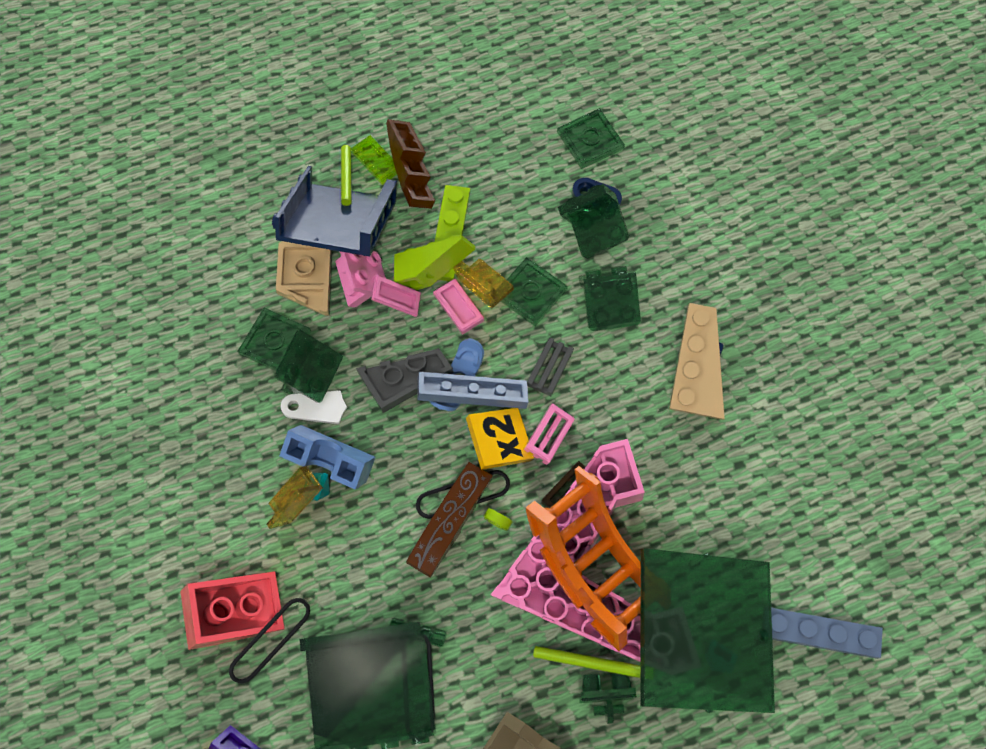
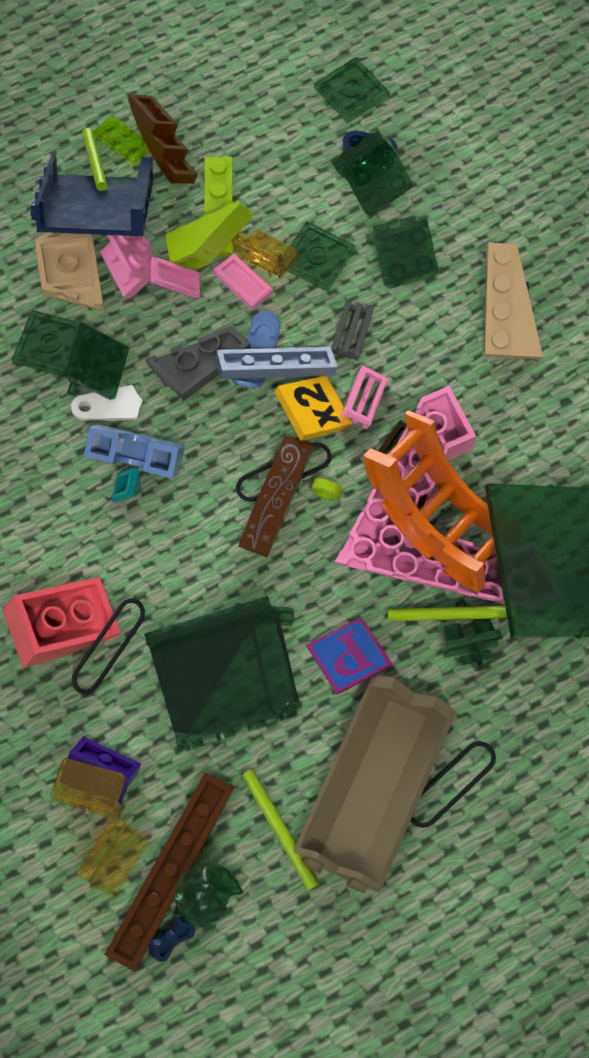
camera: 15 degrees left, 0 degrees up
clear yellow panel [266,466,323,529] -> none
none -> piece [306,617,393,695]

